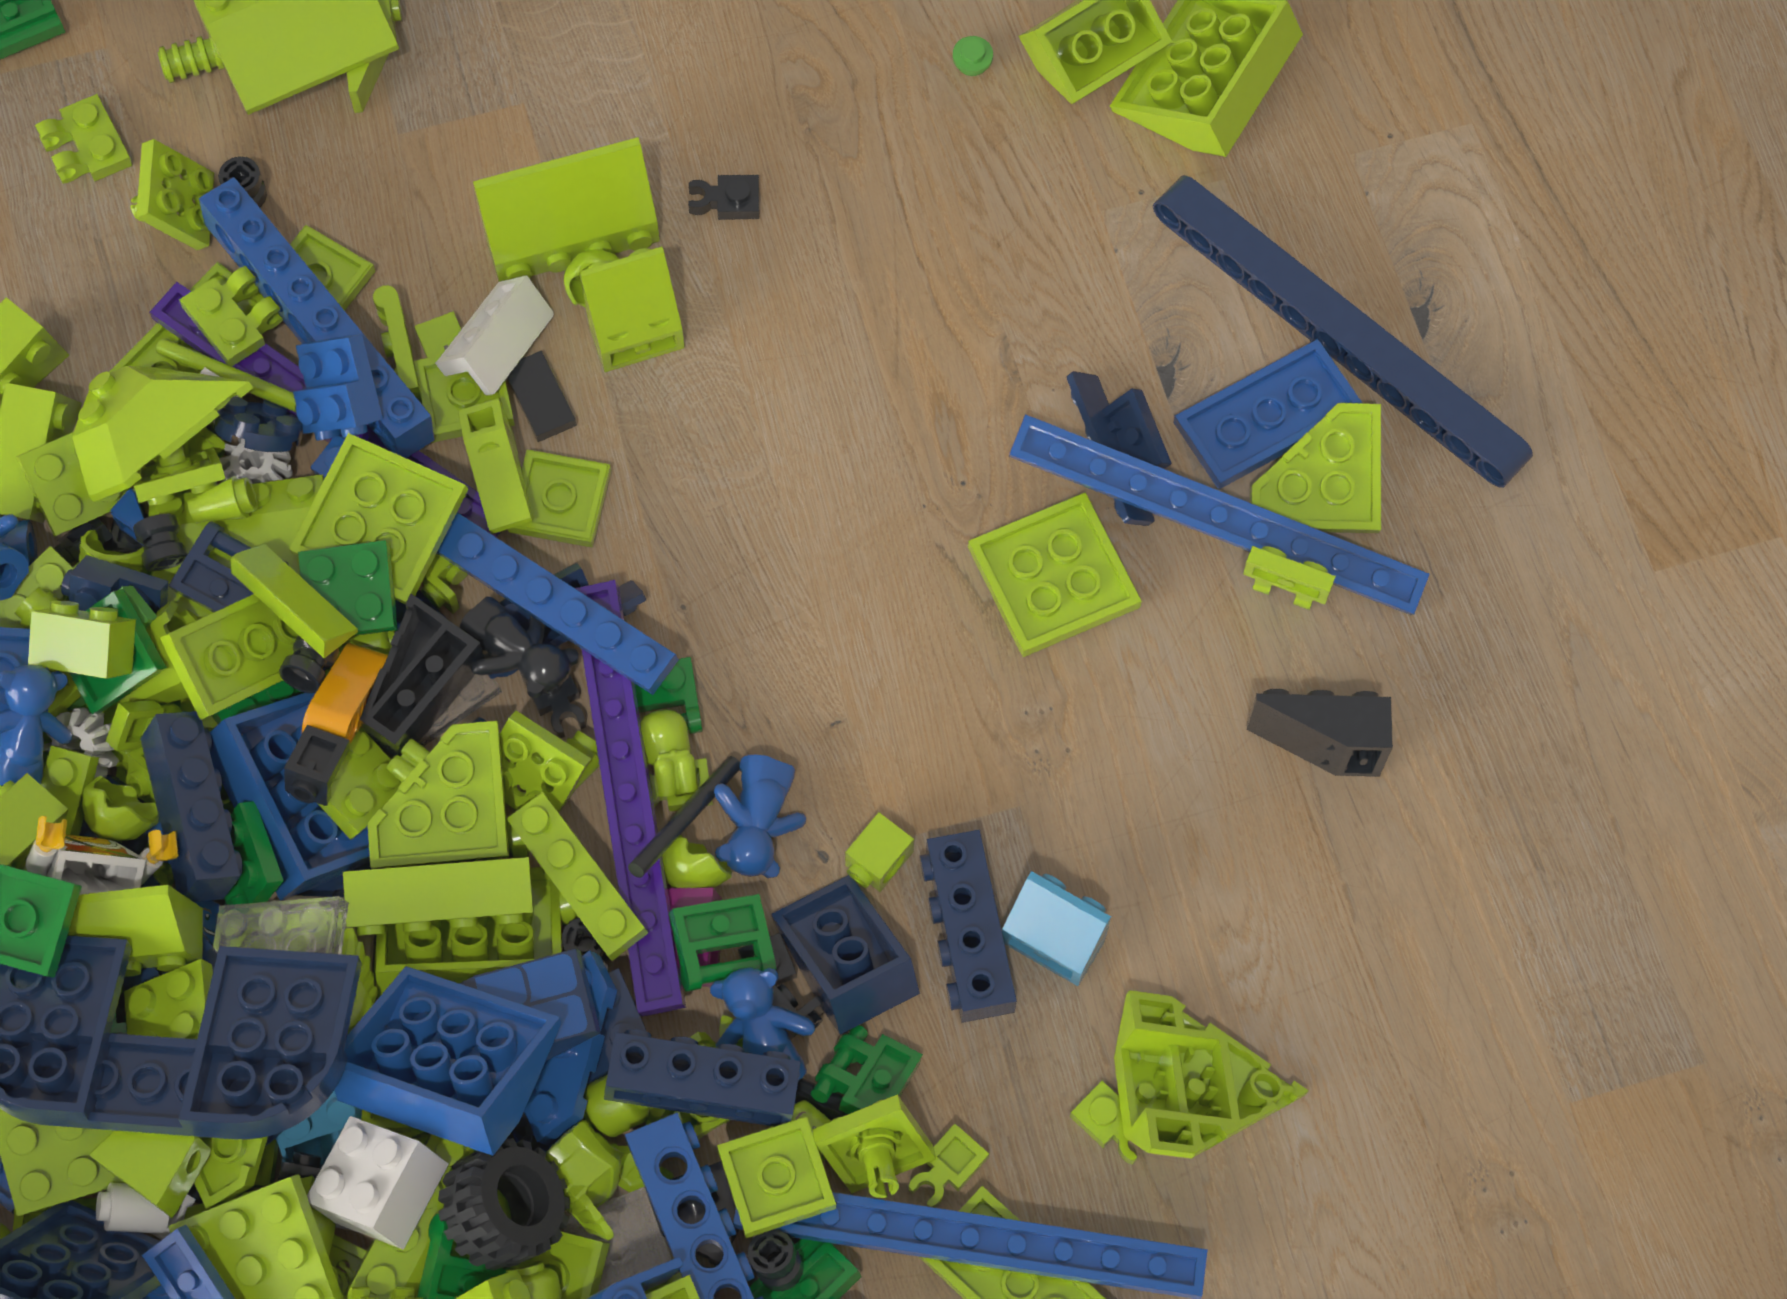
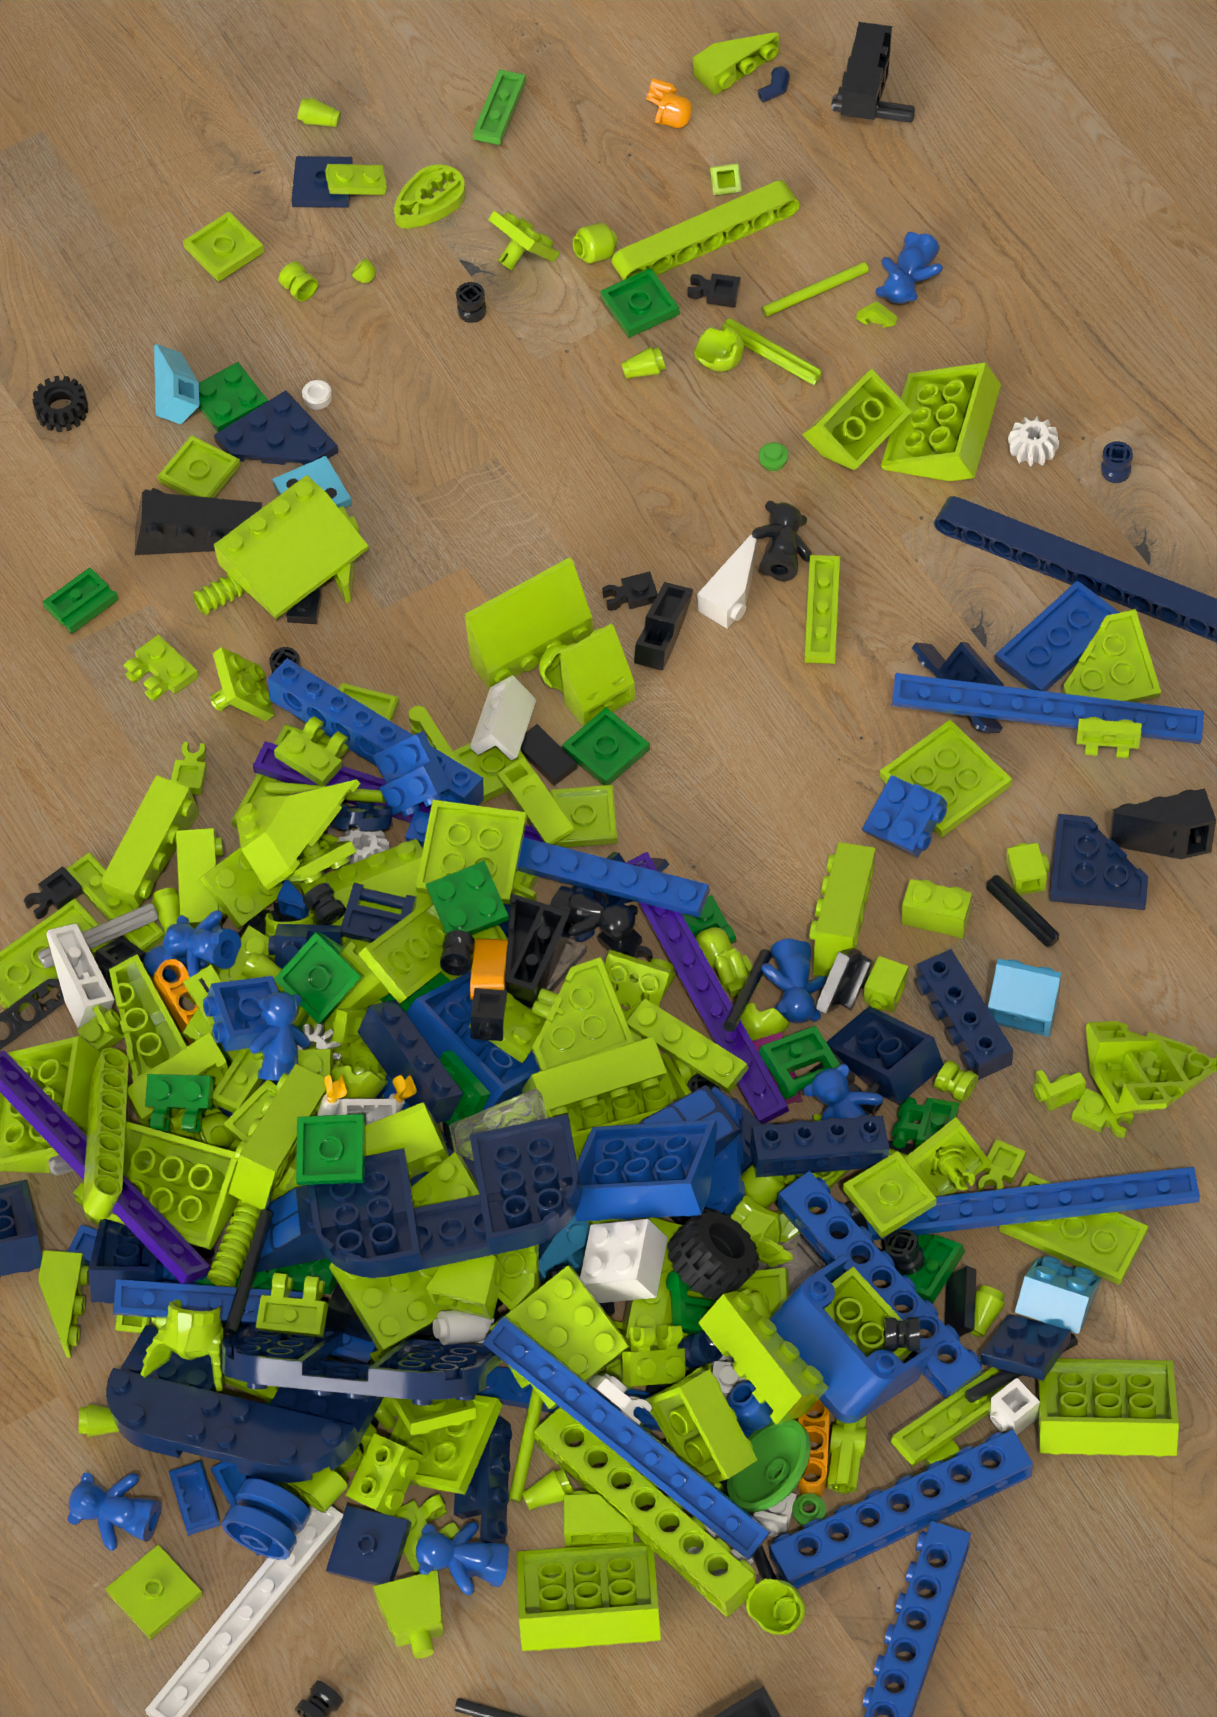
camera: 10 degrees left, 10 degrees down
lime brick [28,601,136,679] -> none
lime cone [188,476,258,524] -> none
lime slope [231,544,358,658] -> none
lime tile [414,311,461,358] -> none
none -> lime plate [171,742,207,795]
none -> black bracket [286,586,322,625]
none -> green plate [562,707,650,785]
none -> black slope [634,582,693,670]
none -> white slope [697,535,757,629]
none -> black piece [751,501,812,582]
none -> lime plate [805,555,840,664]
none -> lime wedge [810,842,876,978]
none -> black slope [815,948,873,1014]
none -> blue plate [862,775,948,858]
none -> lime brick [902,879,972,939]
none -> lime wheel [934,1060,979,1103]
none -> black axle [986,875,1059,947]
none -> lime brick [1006,843,1049,895]
none -> white gear [1008,416,1059,467]
none -> lime bracket [1032,1069,1086,1112]
none -> dark blue plate [1050,814,1148,910]
none -> dark blue wheel [1101,441,1133,483]

